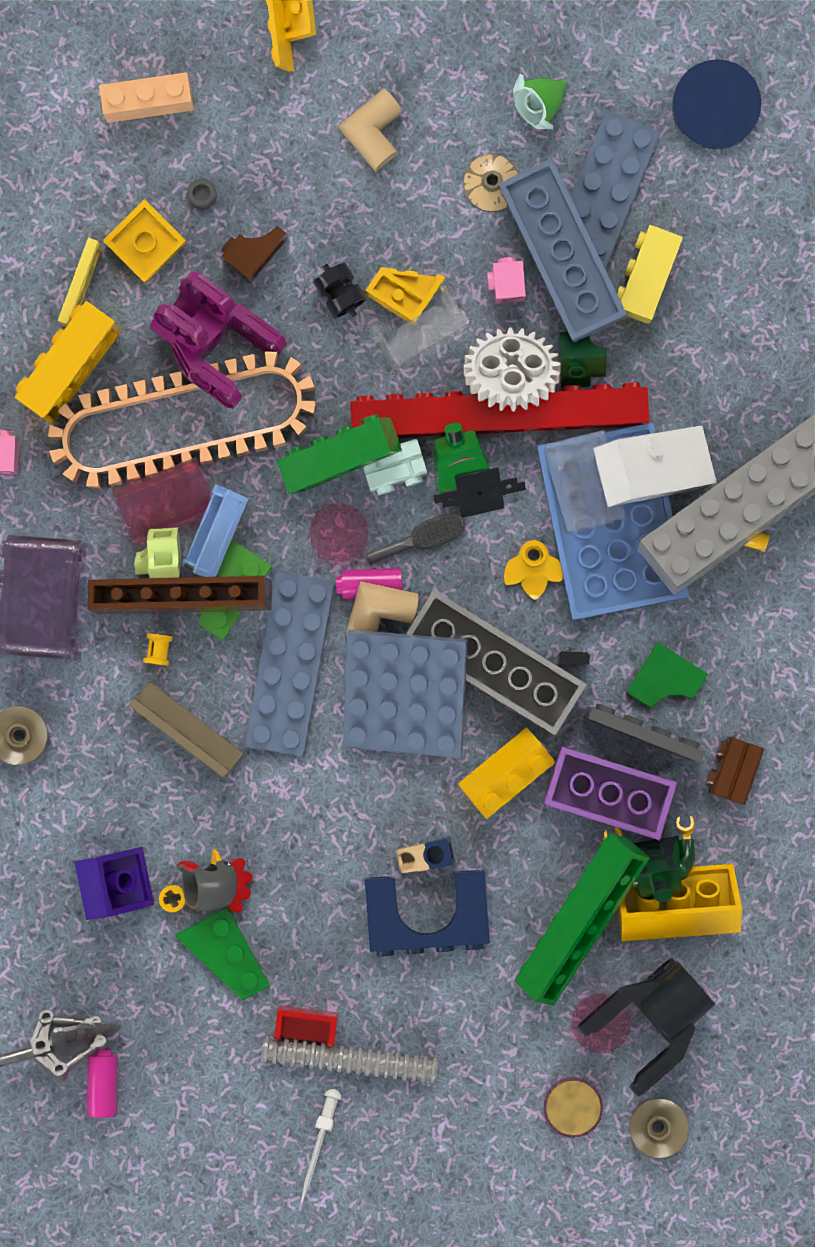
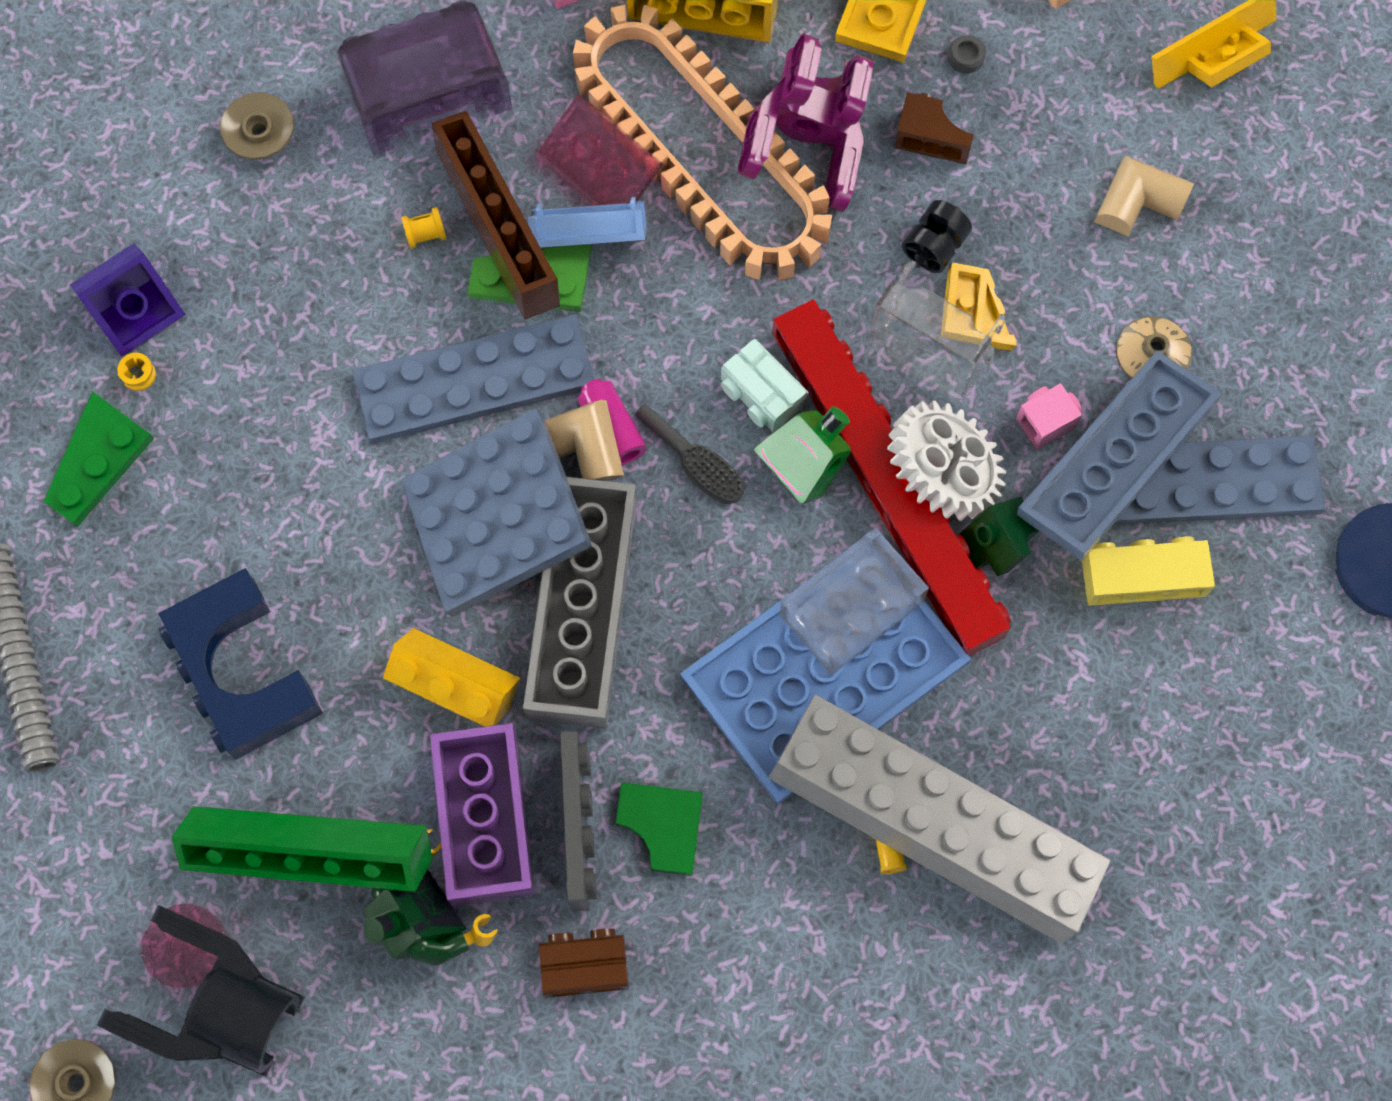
camera: 65 degrees right, 15 degrees down
dark tan fence [129,682,244,778] -> none
yellowish green brick [134,527,182,578] -> none
dark grey piece [177,849,253,913] -> none
red panel [274,1005,338,1047] -> none
green brick [277,414,402,494] -> none
clear pink tile [310,503,369,562] -> none
leg [395,836,455,873] -> none
black piece [434,467,526,518] -> none
yellow plate [504,540,563,600] -> none
hat [513,74,567,129] -> none
pearl gold tile [543,1076,603,1138] -> none
black tile [558,651,590,665] -> none
white brick [593,426,717,507] -> none
yellow slope [617,864,742,942] -> none

